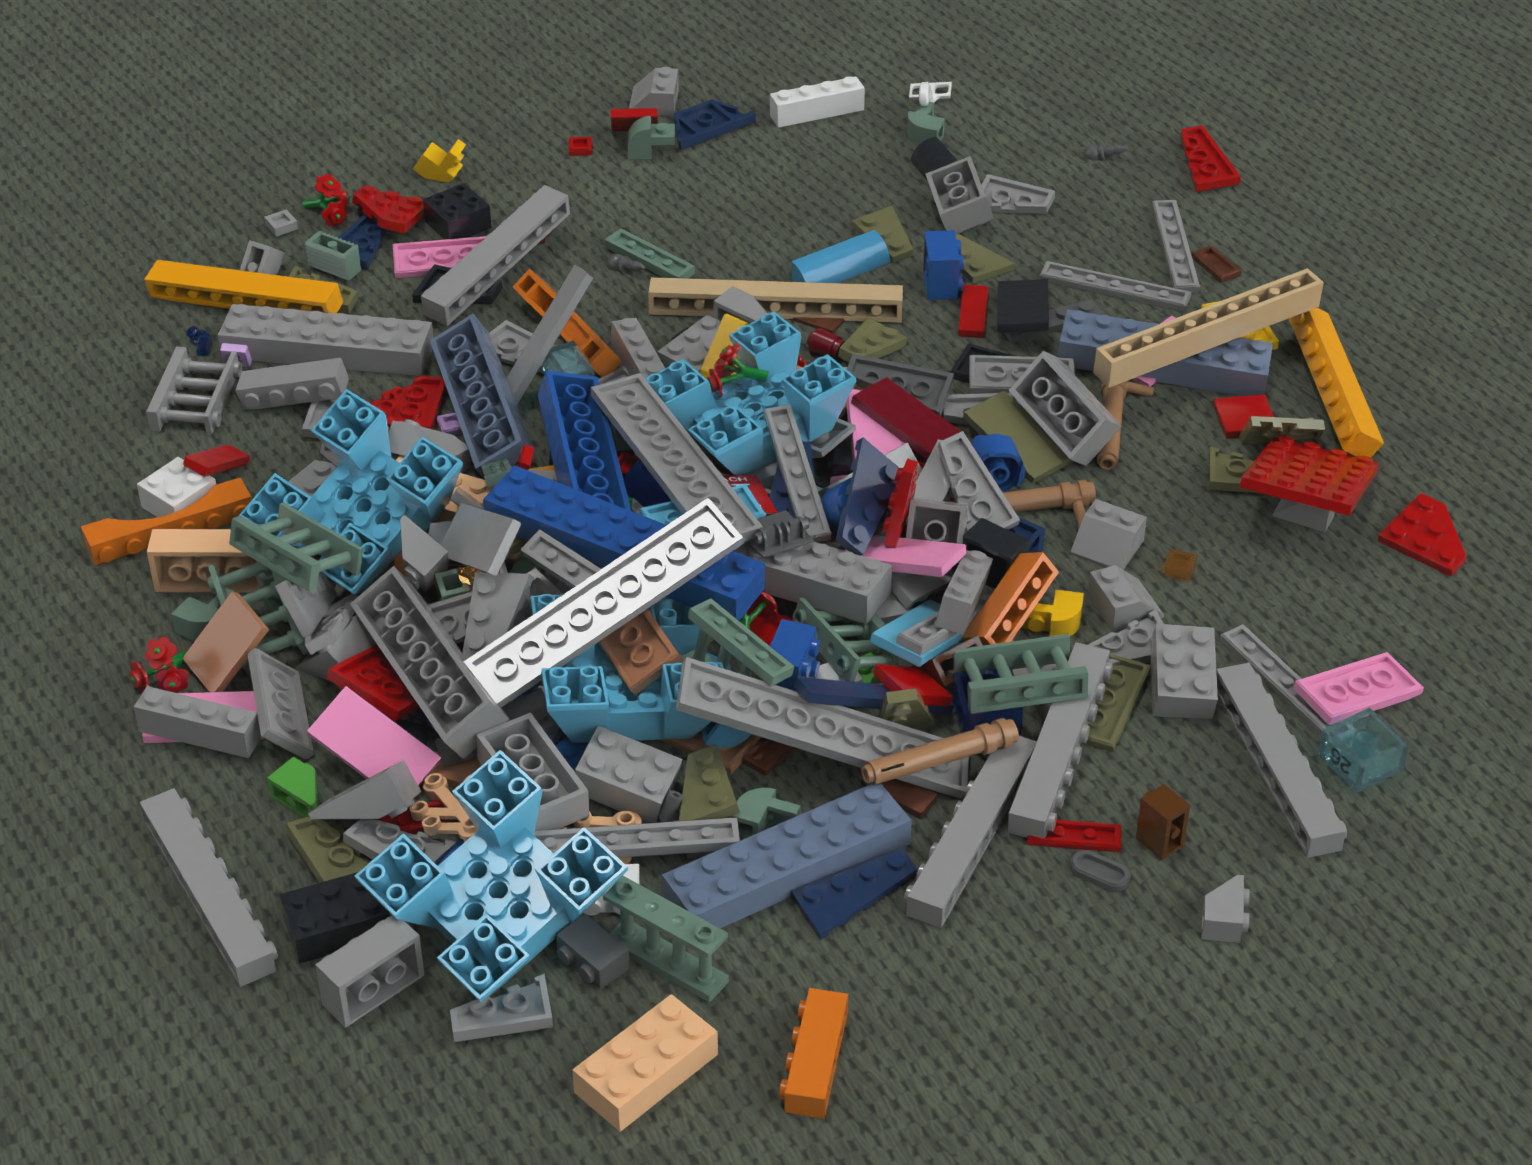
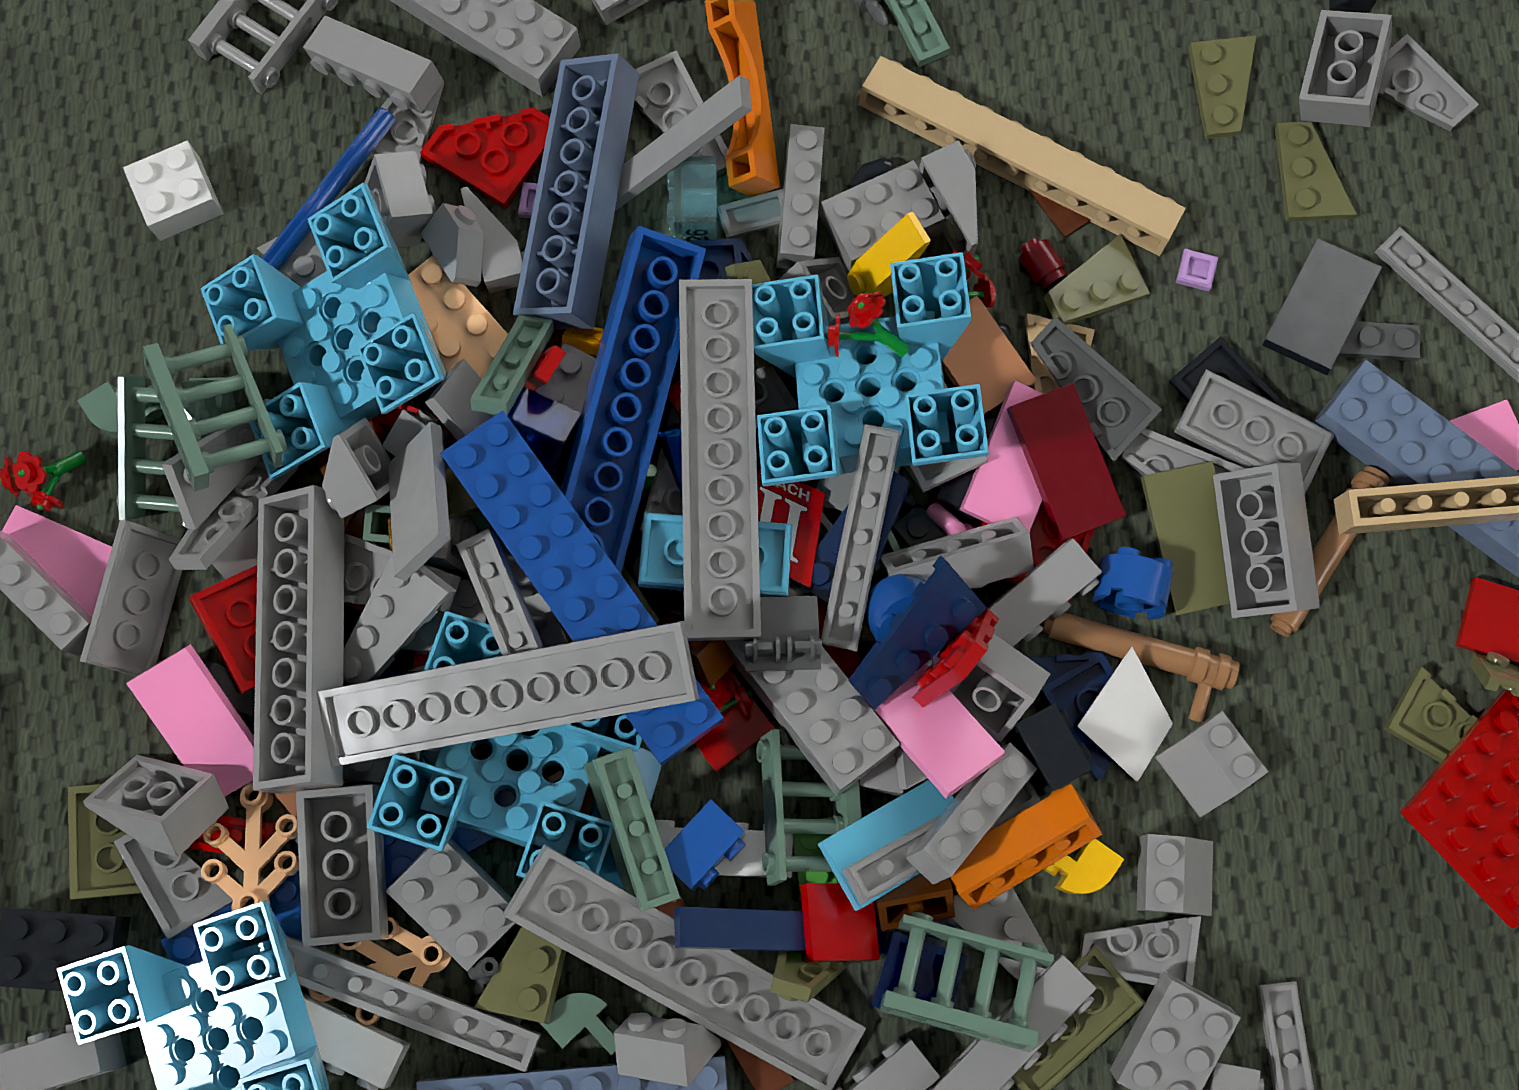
camera: 25 degrees right, 35 degrees up
orange arch [81,477,252,565] -> none
light nougat brick [147,529,259,592] -> none
nougat tile [182,591,269,692] -> none
red tile [183,444,250,477] -> none
bright green slope [267,757,318,818] -> none
nougat tile [598,609,683,695] -> none
dark azure brick [792,230,890,283] -> none
medium nougat cylinder [861,718,1019,785] -> none
blue brick [923,230,964,300] -> none
light grey wing [938,431,1020,532] -> none
red tile [958,284,988,338] -> none
clear orange plate [1163,548,1198,581] -> none
none -> blue axle [262,107,395,271]
none -> light grey slope [614,1013,721,1087]
none -> white sticker [1077,646,1173,782]
none -> lavender tile [1175,249,1218,292]

